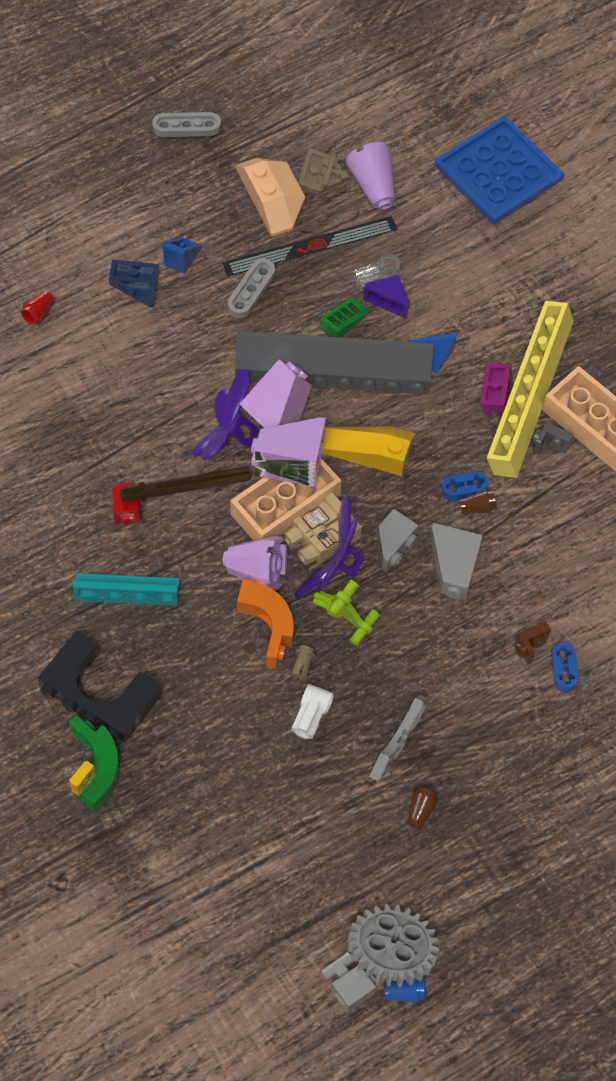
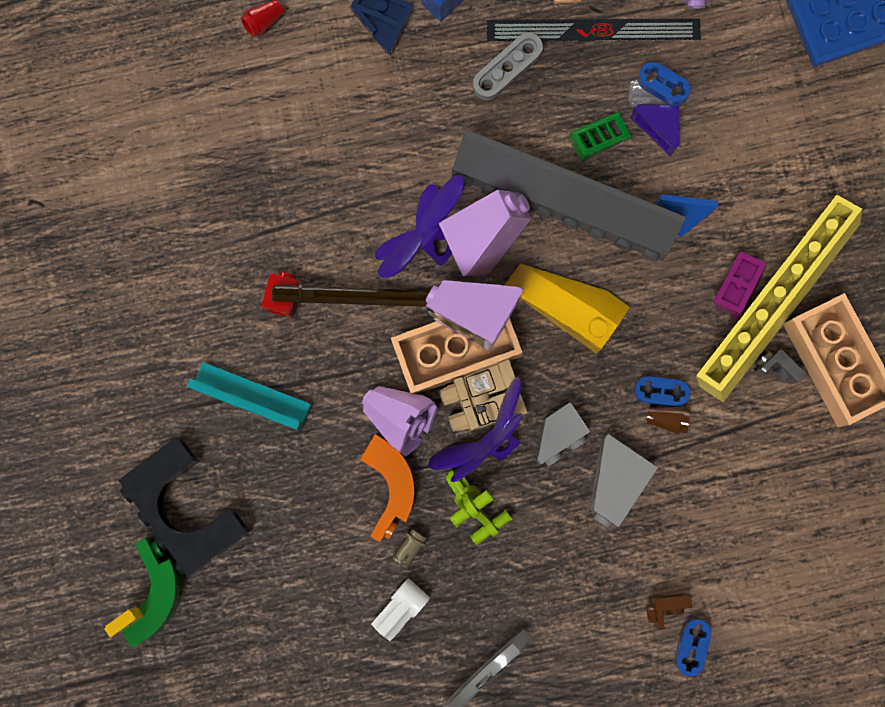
camera: 20 degrees right, 20 degrees up
none -> blue beam [638,62,690,106]

